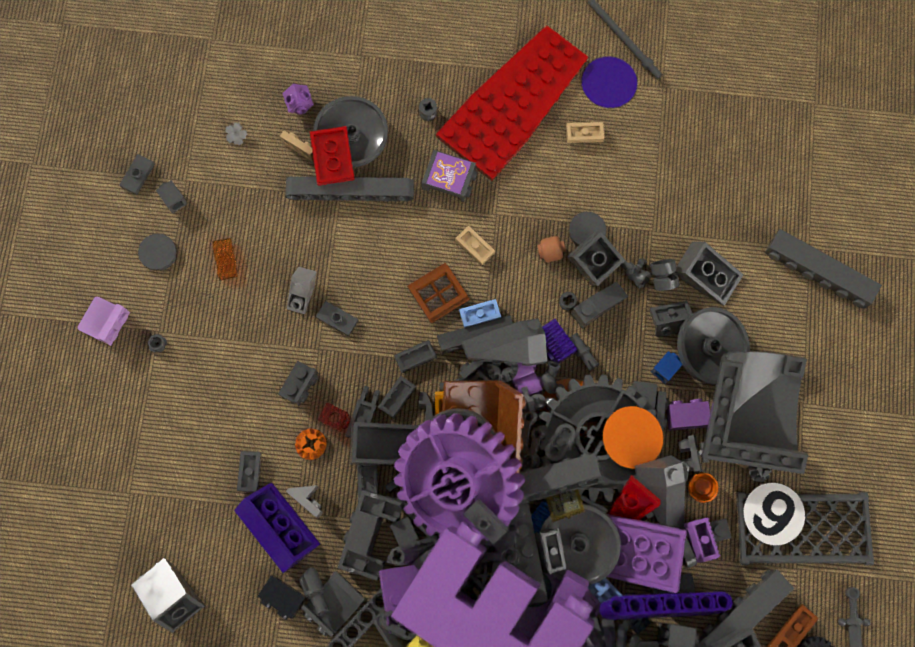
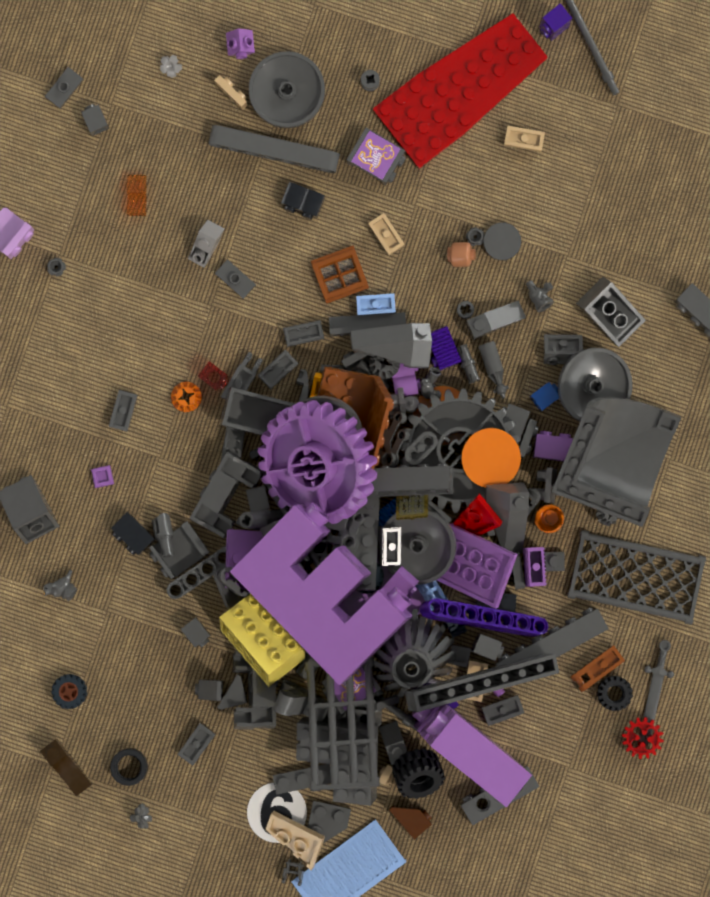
camera: 15 degrees right, 10 degrees up
dark grey tile [138,233,177,271] -> none
dark purple slope [234,482,320,573] -> none
dark grey bracket [278,361,319,406] -> none
light grey slope [286,485,323,518] -> none
red tile [310,126,355,186] -> none
dark grey plate [464,499,509,544] -> none
dark grey brick [567,232,625,286] -> none
dark purple sticker [582,57,637,108] -> none
dark grey wheel [650,259,680,291] -> none
white sticker [744,483,805,545] -> none
none -> medium lavender tile [91,465,114,488]
none -> black brick [281,182,325,220]
none -> dark grey plate [466,227,485,246]
none -> dark grey wheel [478,341,509,399]
none -> dark purple brick [540,3,572,41]

